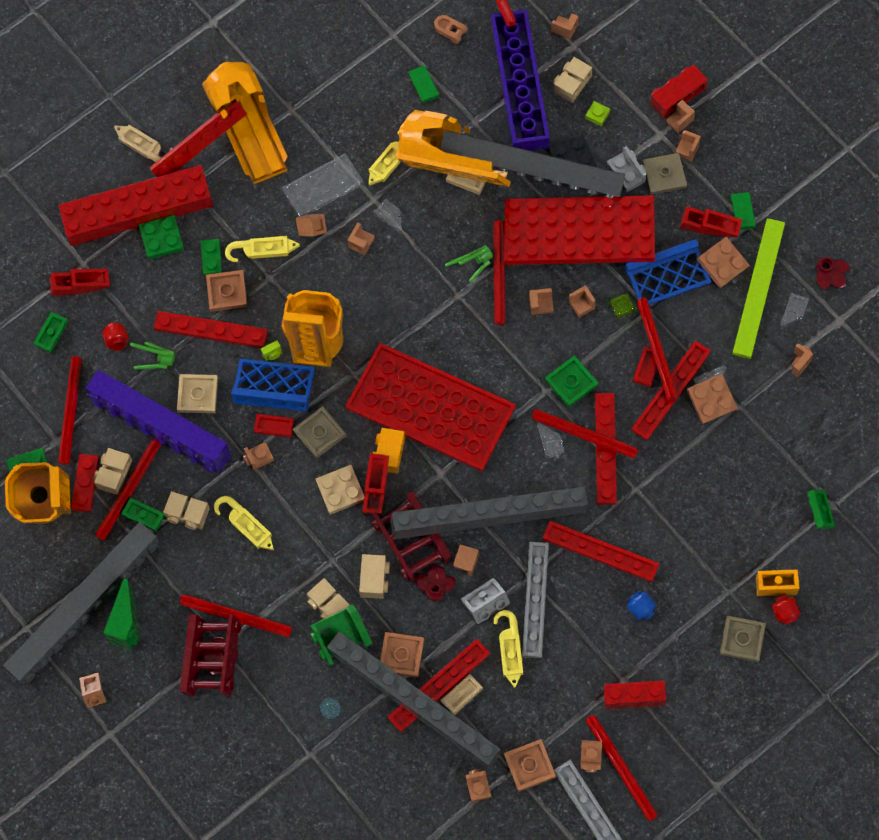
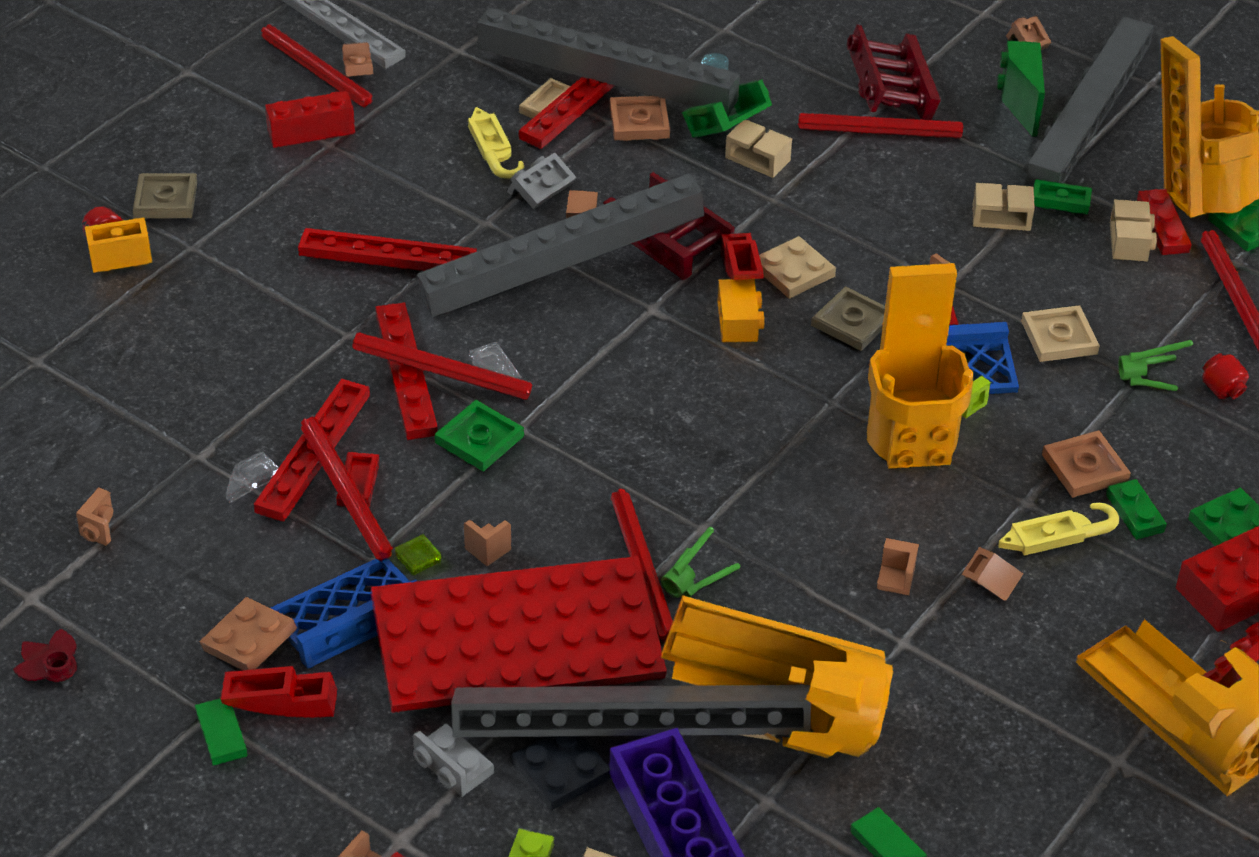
camera: 160 degrees right, 25 degrees down
dark purple brick [85,370,231,474] -> none
red axle [95,440,161,540] -> none
red plate [154,311,268,349] -> none
light yellow plate [214,496,274,550] -> none
clear tile [282,153,364,217] -> none
red plate [345,343,516,472] -> none
tan piece [359,554,390,599] -> none
light yellow plate [369,131,401,186] -> none
clear tile [374,199,402,234] -> none
dark red plate [416,565,455,602] -> none
nougat plate [504,739,556,792] -> none
light grey tile [522,542,549,659] -> none
nougat panel [529,288,554,315] -> none
blue head [627,591,656,621] -> none
dark tan plate [643,153,687,195] -> none
nougat panel [675,130,701,161] -> none
nougat plate [686,374,738,424] -> none
lime tile [732,218,785,359] -> none
clear tile [780,293,809,327] -> none
green plate [807,489,835,530] -> none

